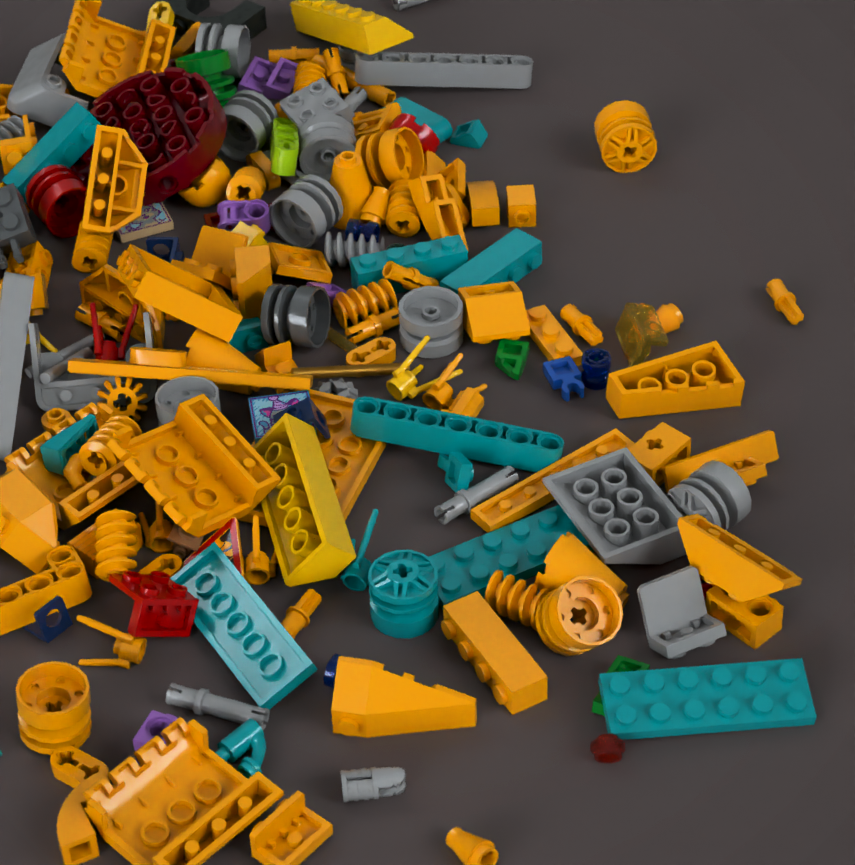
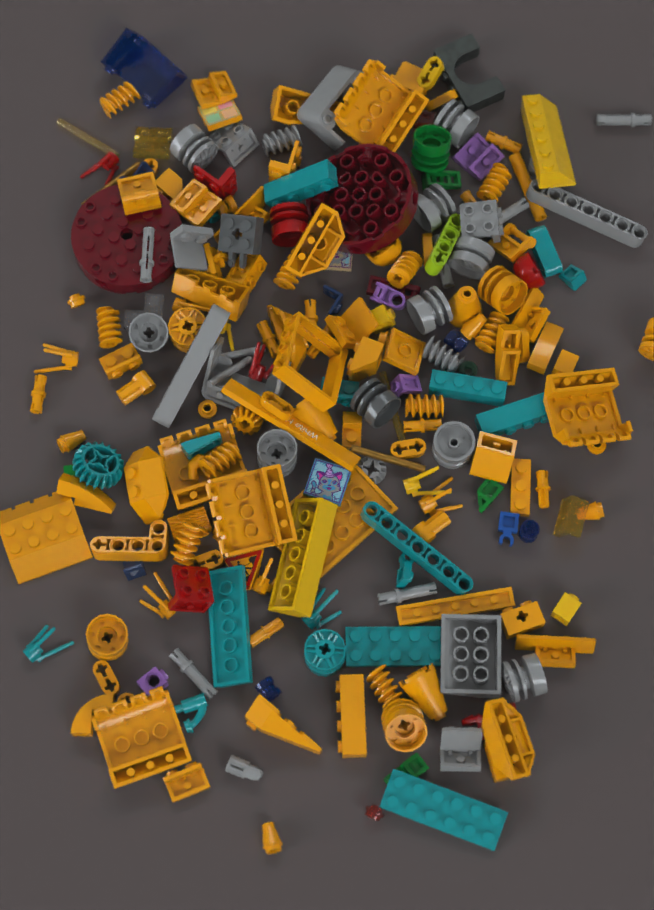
camera: 25 degrees right, 30 degrees up
dark blue bracket [273,397,331,439] -> none
light orange pin [323,47,350,98] -> none
light orange pin [382,261,439,290] -> none
light orange wedge [605,340,745,419] -> none
none -> light orange slope [543,368,633,447]
none -> yellow brick [550,592,582,626]
none -> light orange plate [587,442,606,455]

